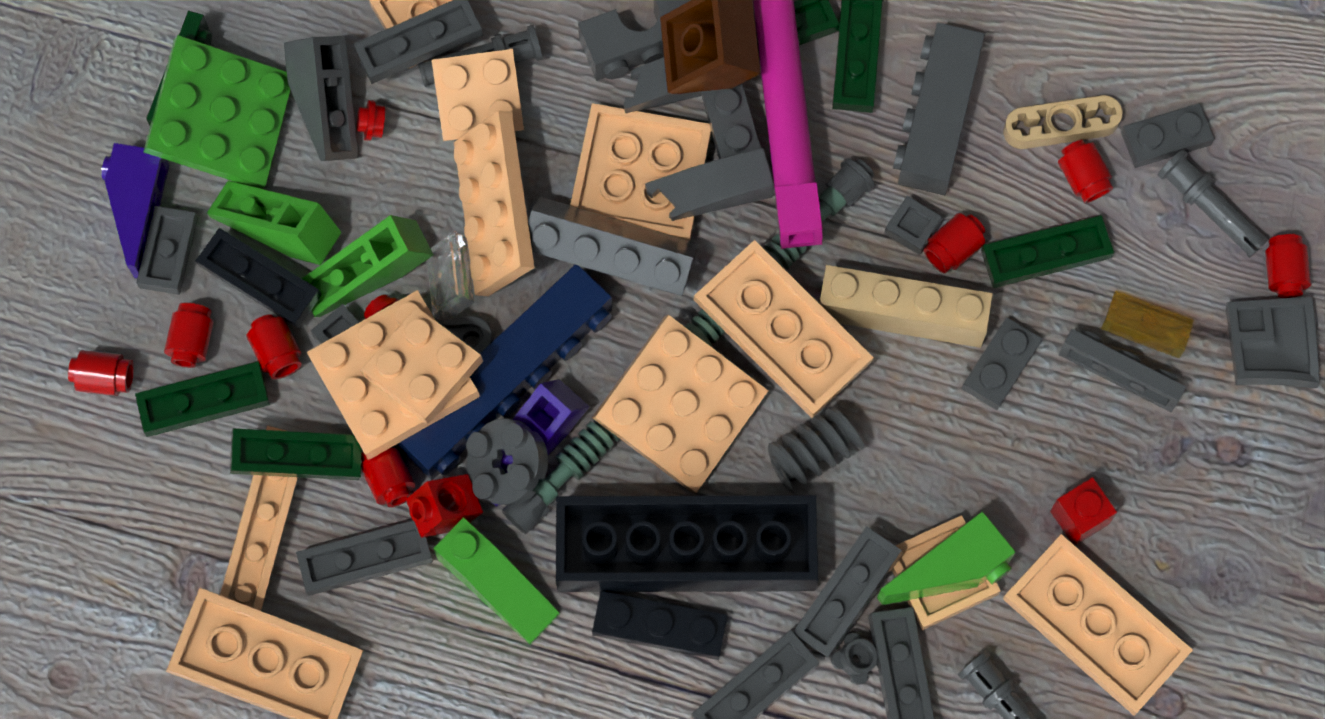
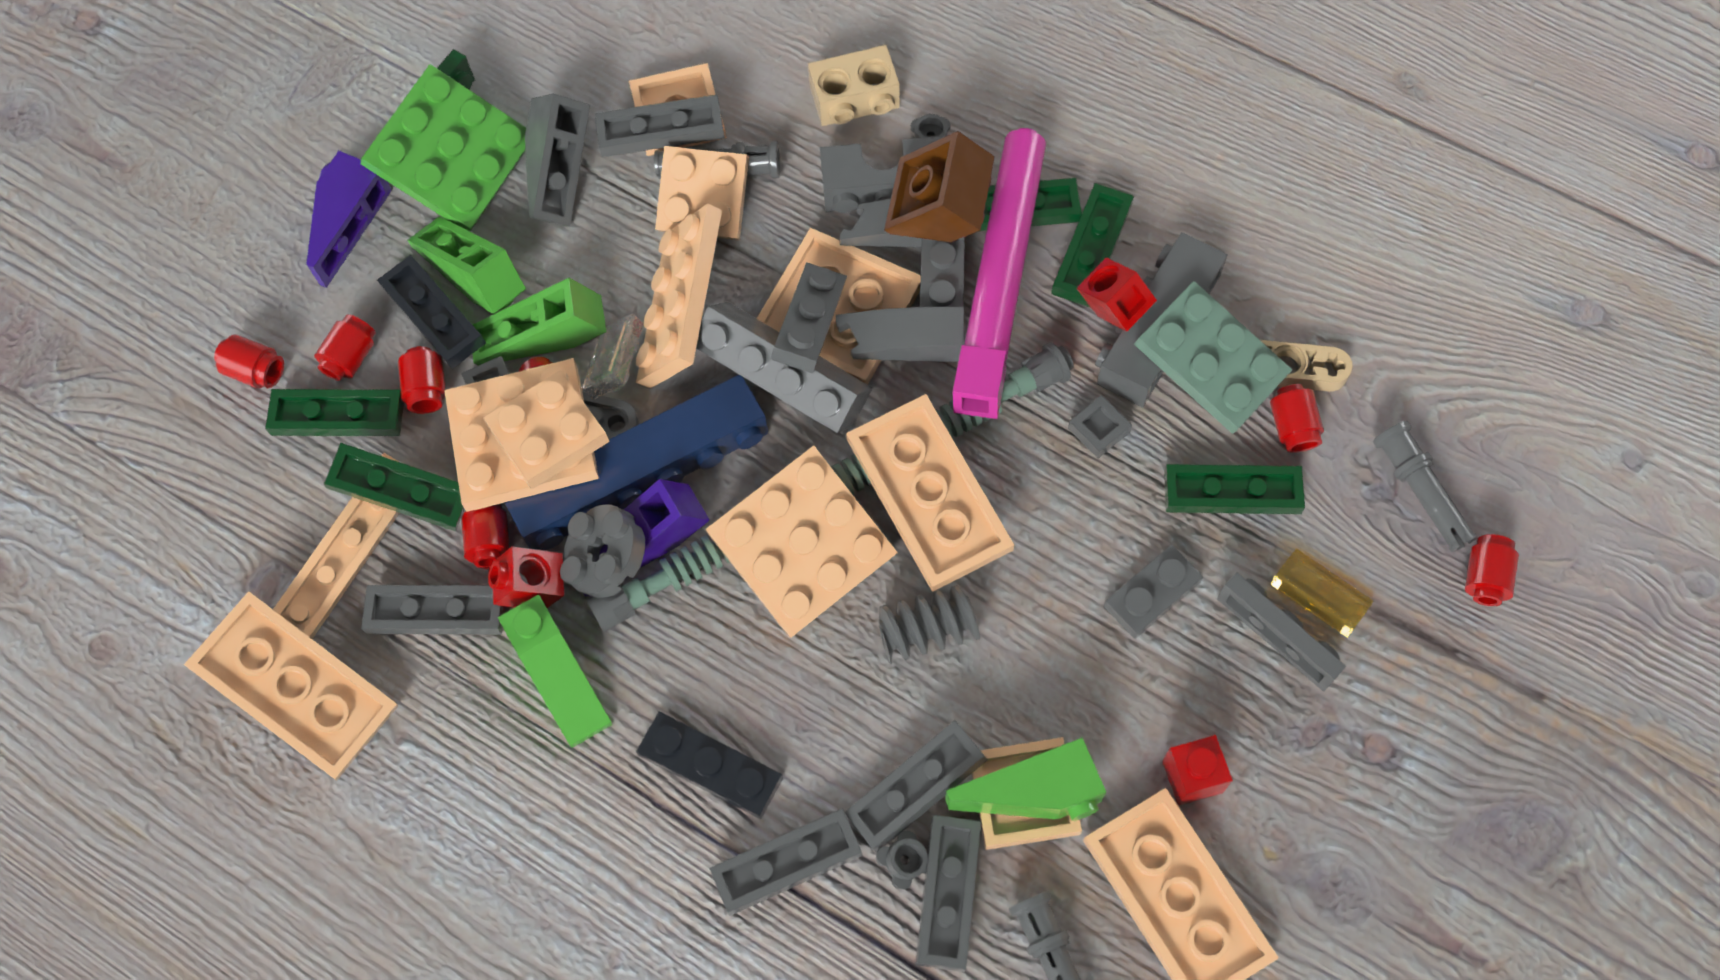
camera: 20 degrees right, 5 degrees down
dark grey plate [136,206,198,295] -> none
red plate [357,100,385,141] -> none
black brick [556,495,818,592] -> none
tan brick [819,265,993,348] -> none
red brick [923,213,985,274] -> none
dark grey plate [1121,103,1214,168] -> none
dark grey plate [1226,297,1319,389] -> none
none -> dark grey plate [771,262,847,374]
none -> red brick [1077,257,1157,332]
none -> sand green plate [1134,281,1292,434]

